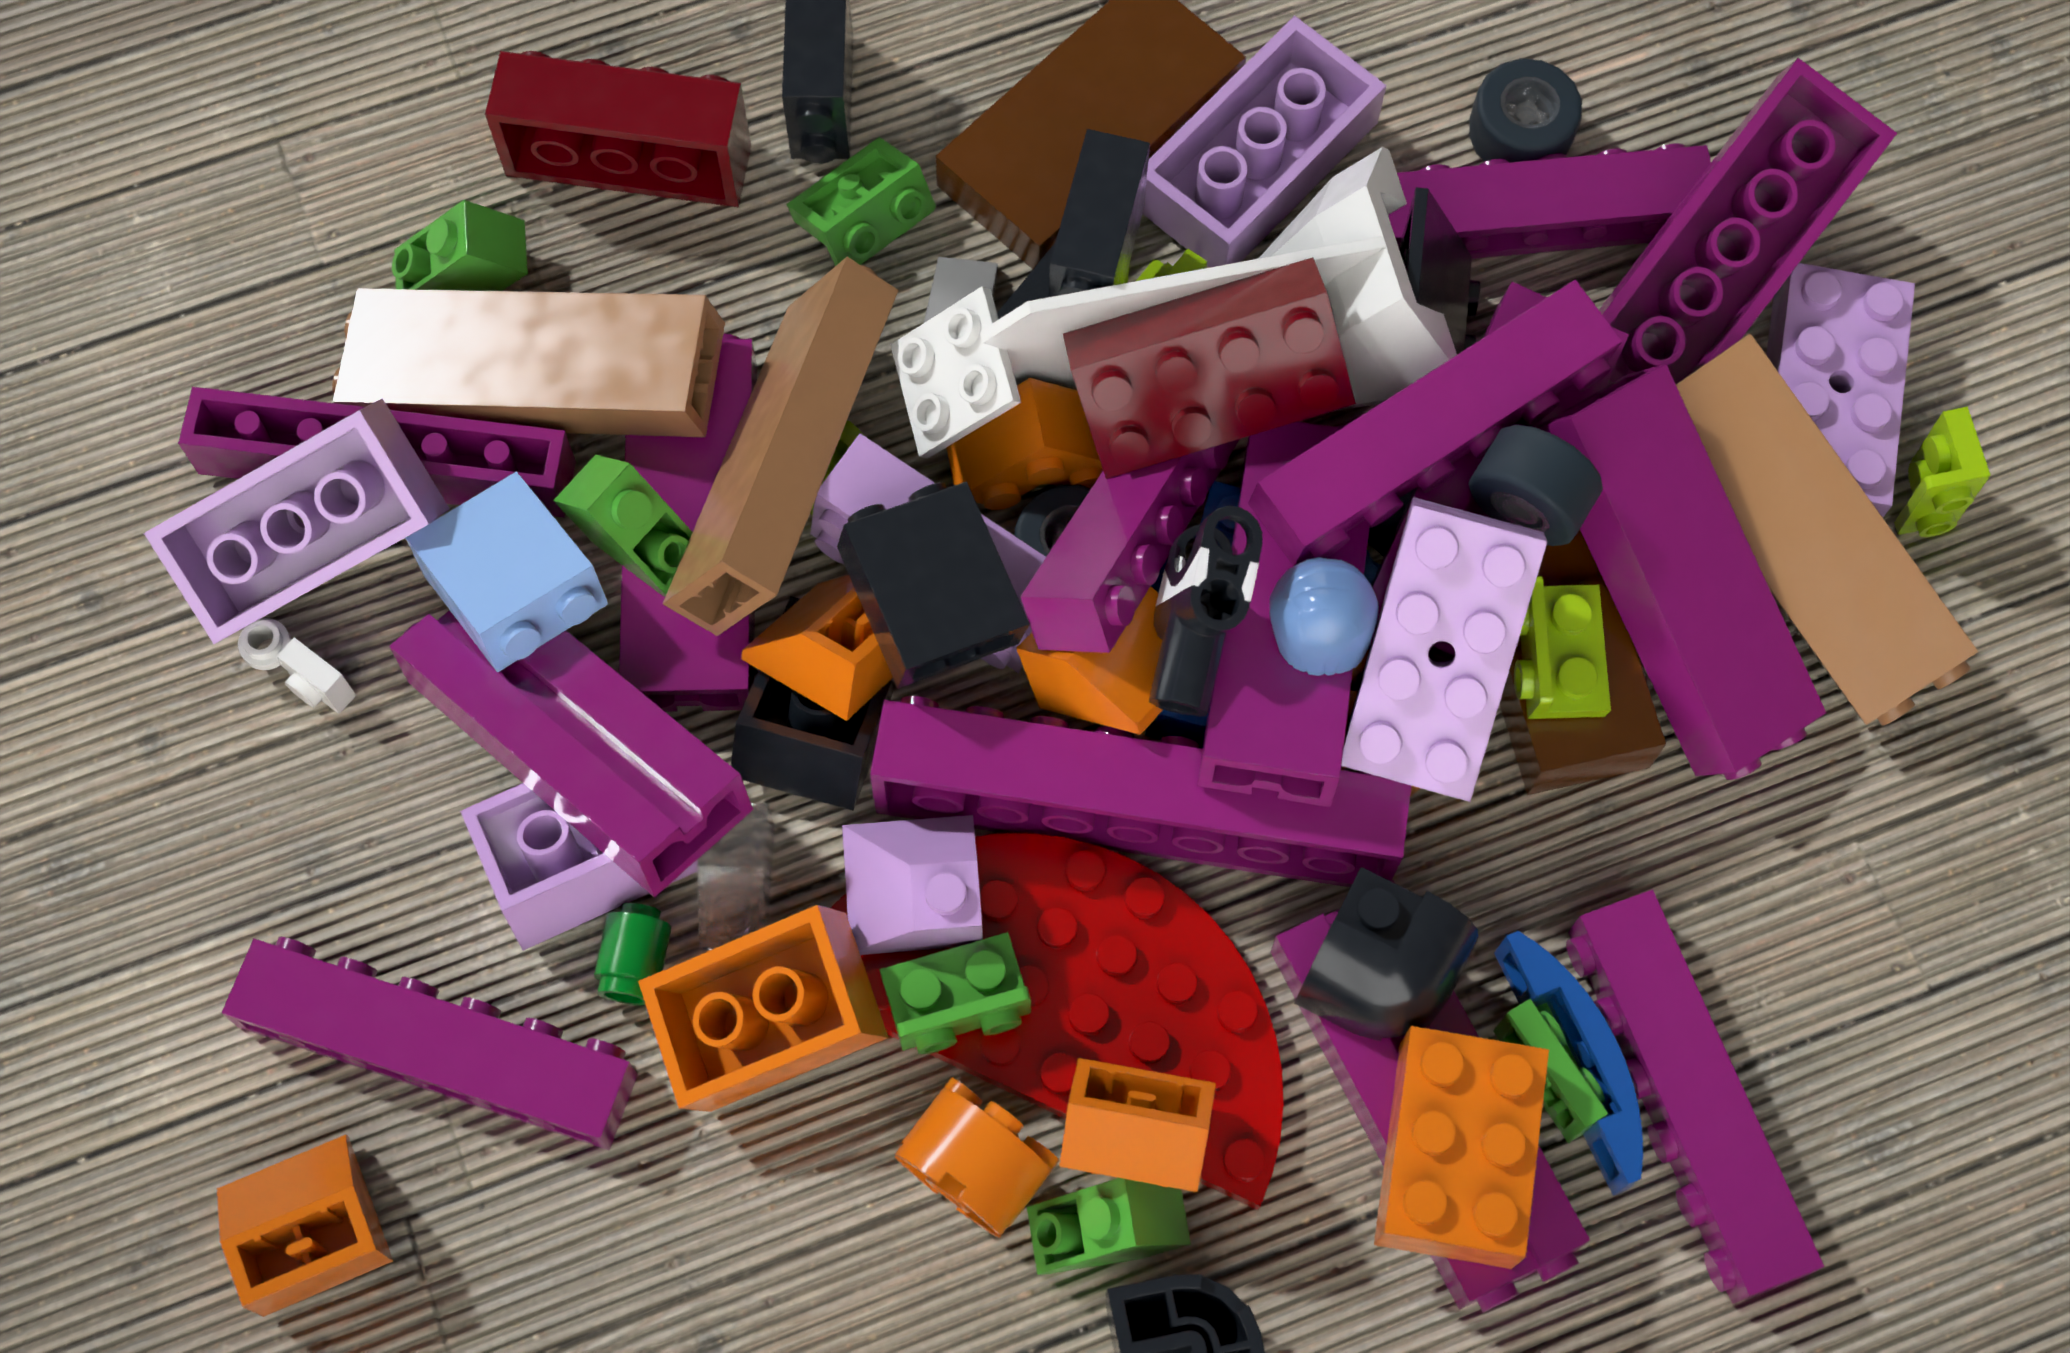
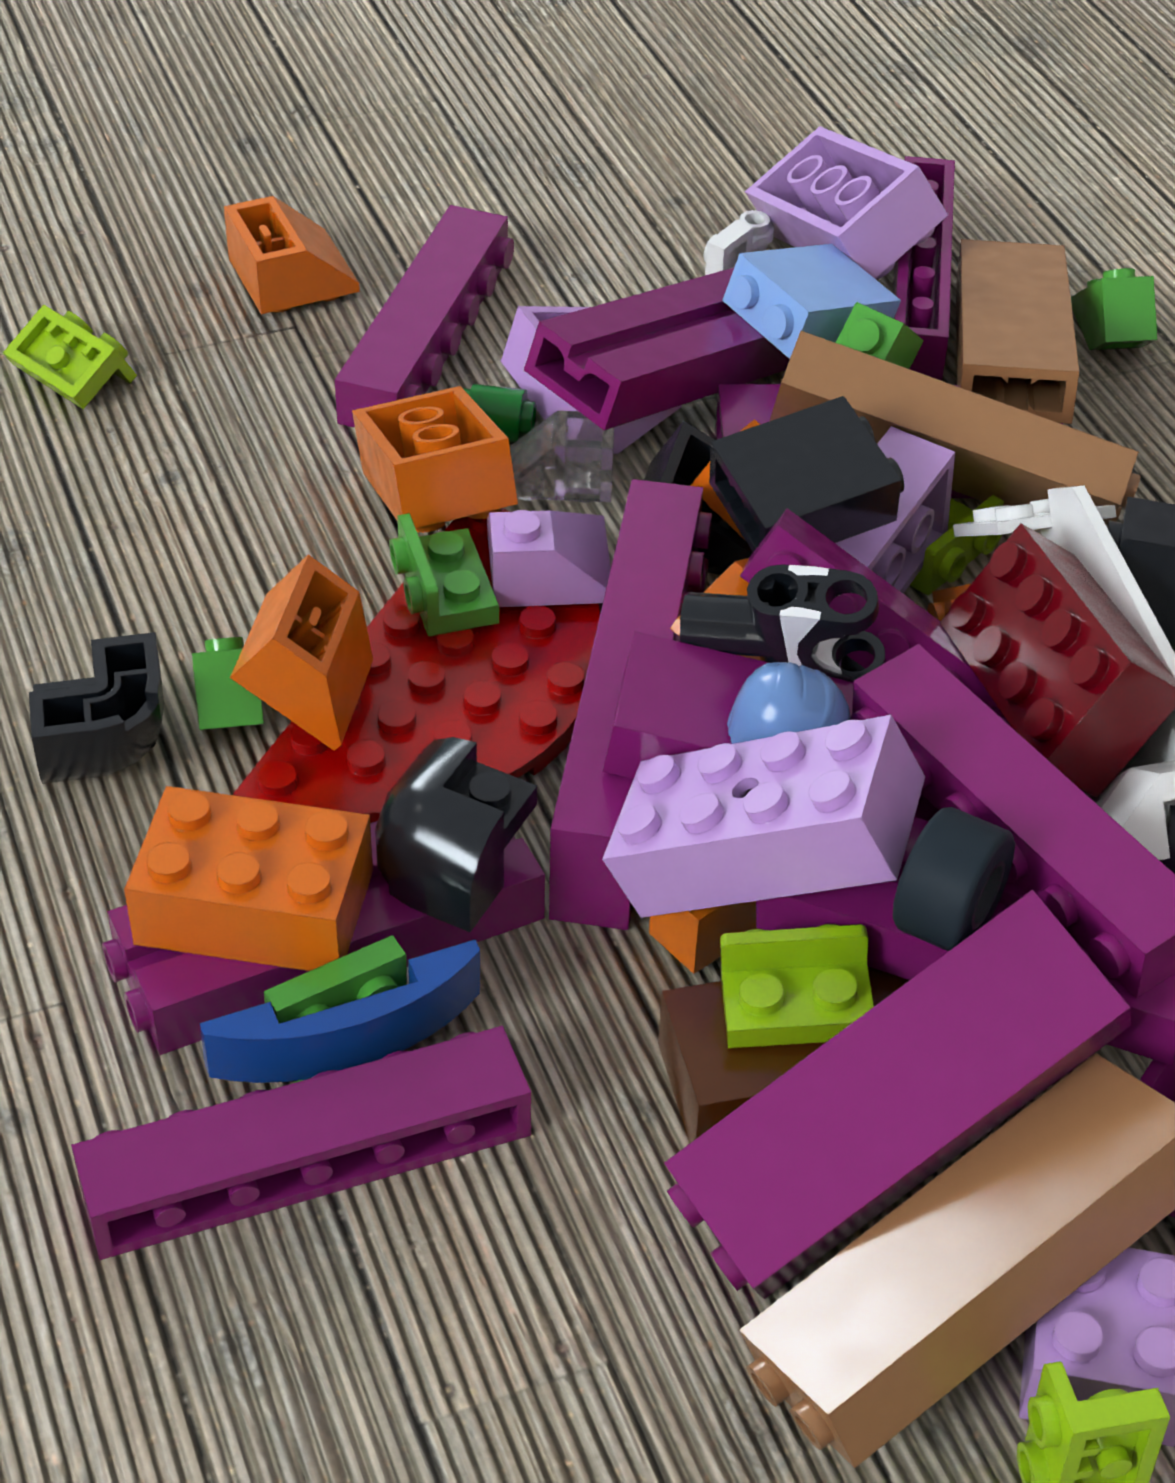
camera: 90 degrees right, 25 degrees down
orange brick [894,1078,1060,1238] -> none

